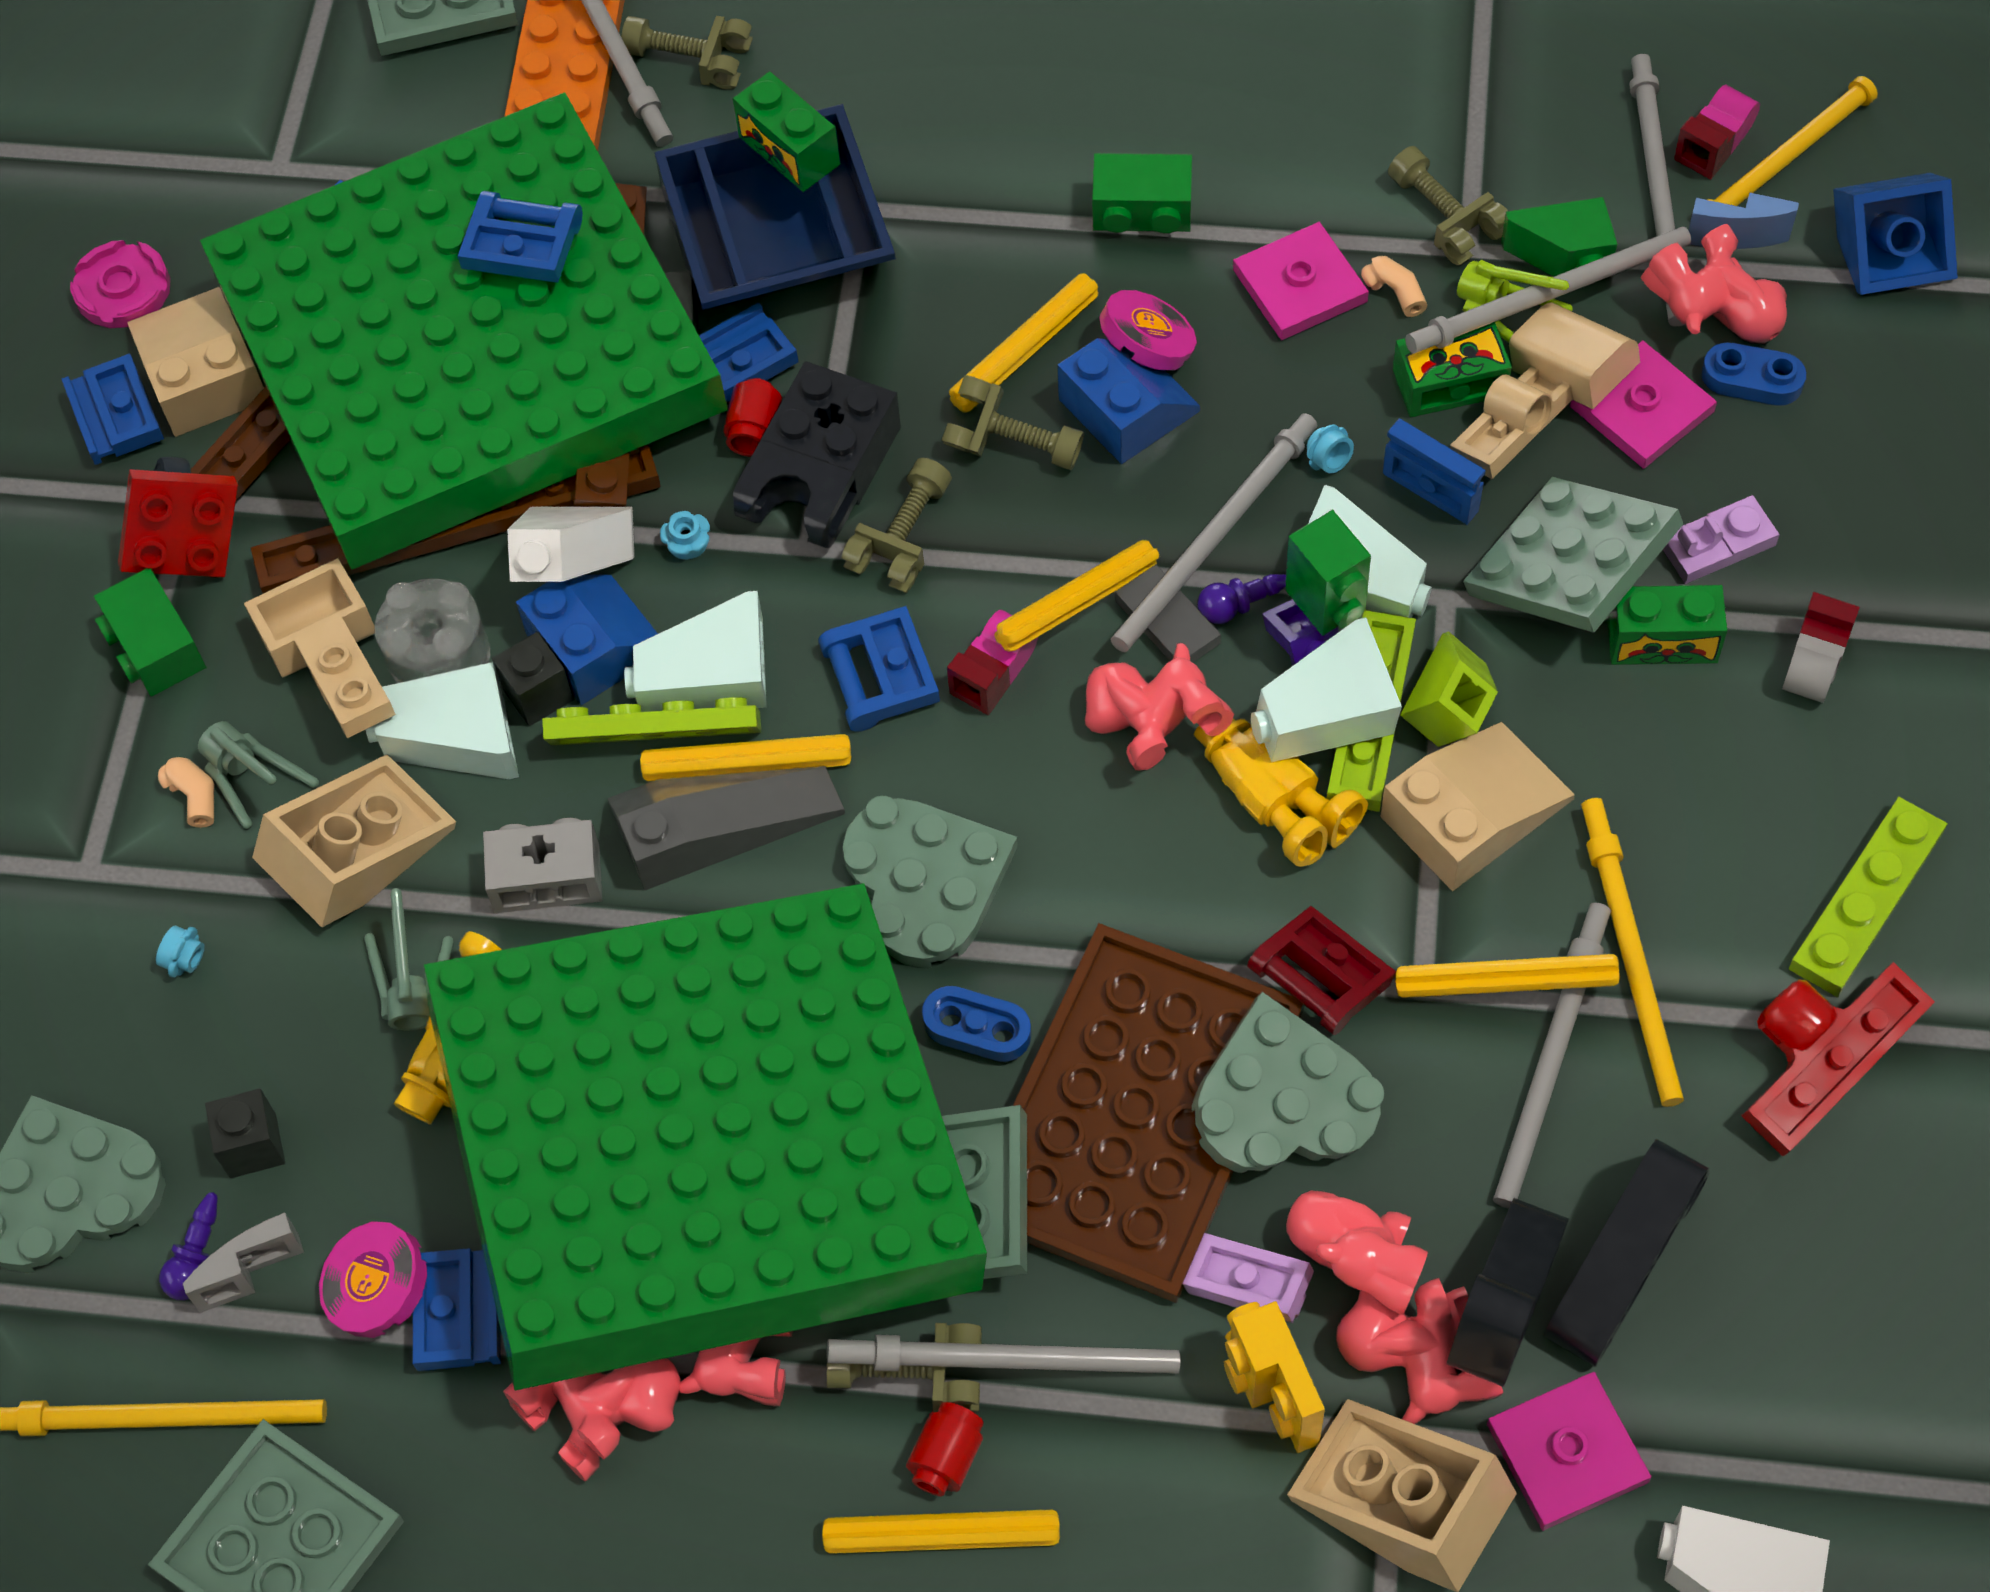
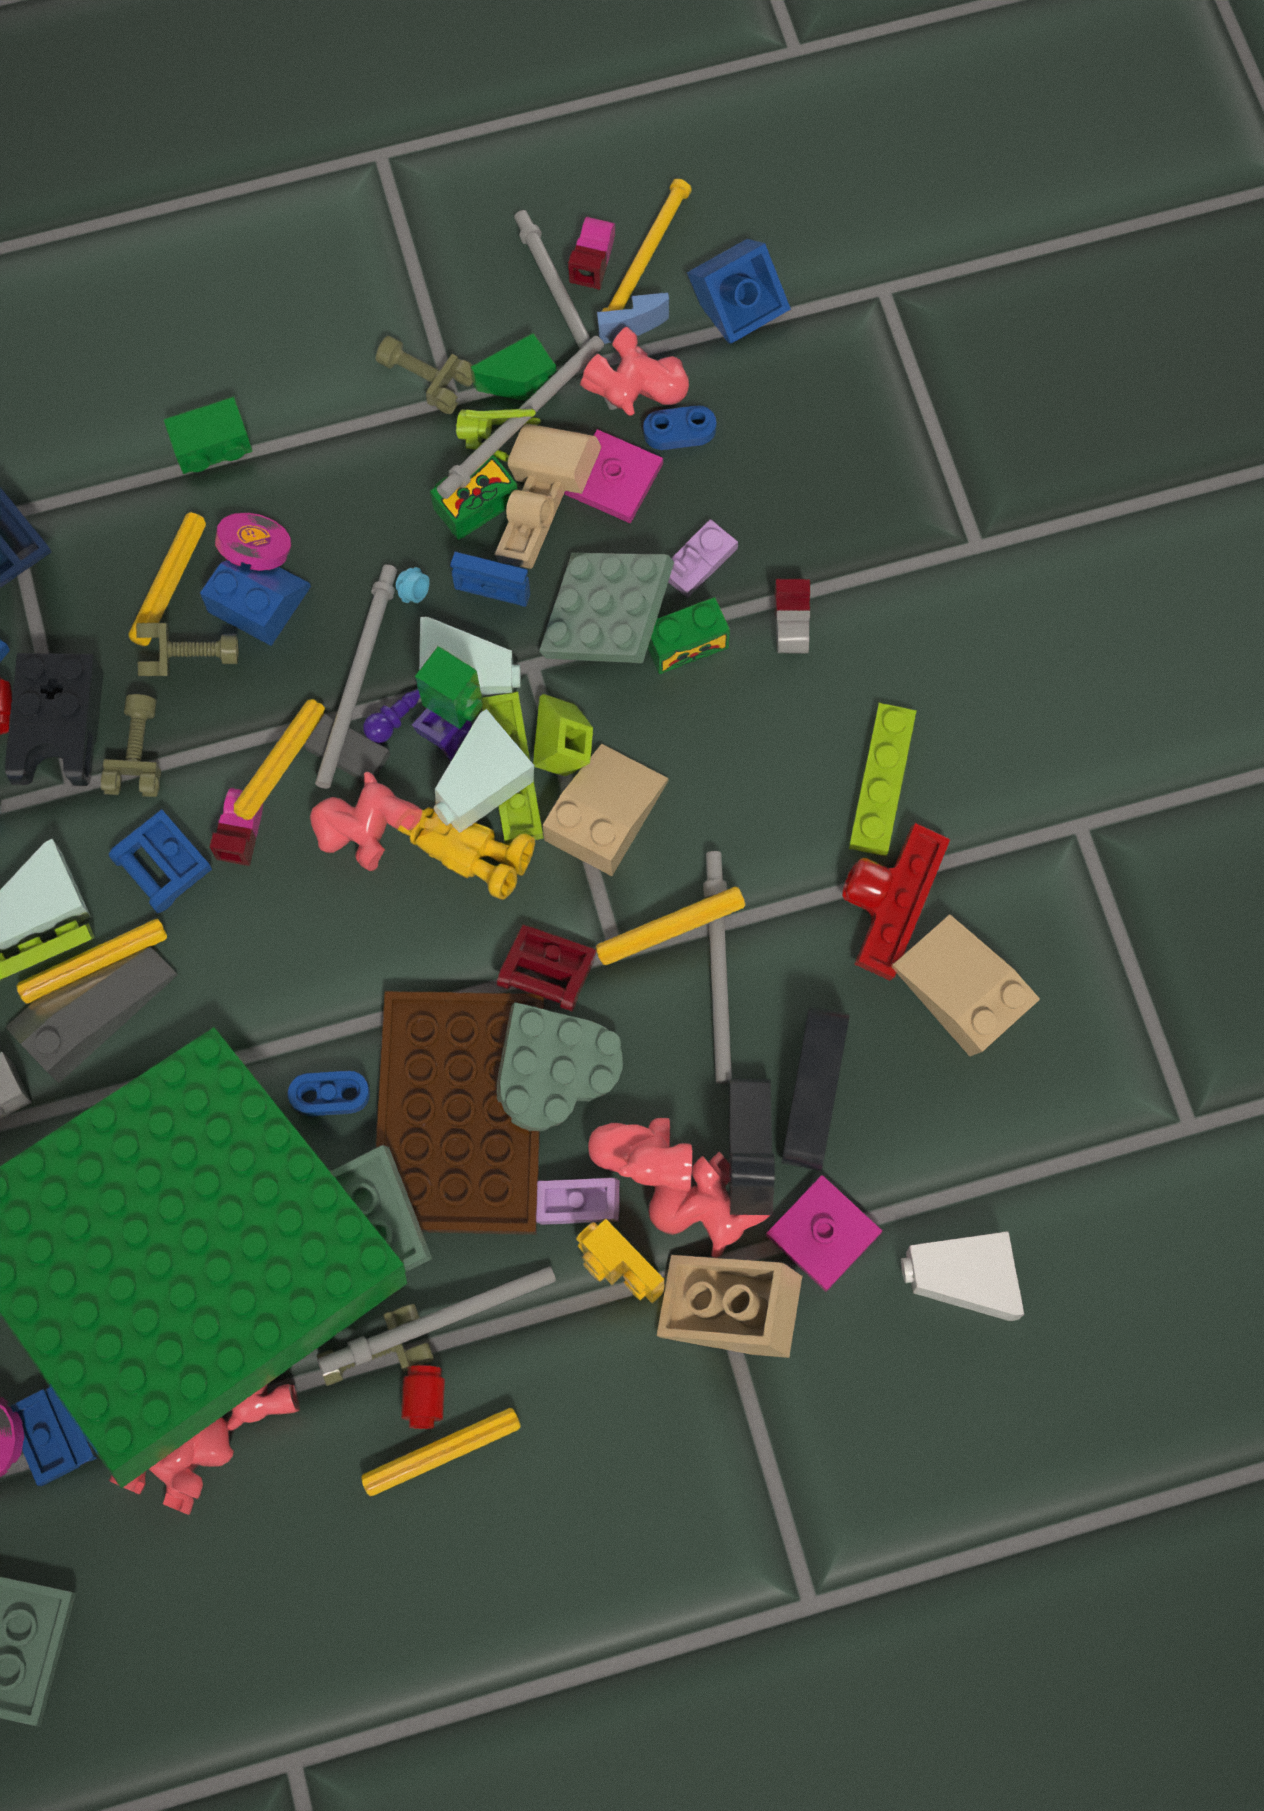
camera: 25 degrees left, 10 degrees up
sand green plate [843,795,1018,968] -> none
dark pink plate [1233,221,1369,341] -> none
light nougat arm [1361,256,1428,317] -> none
yellow bar [1581,798,1684,1107] -> none
none -> tan slope [891,915,1040,1056]

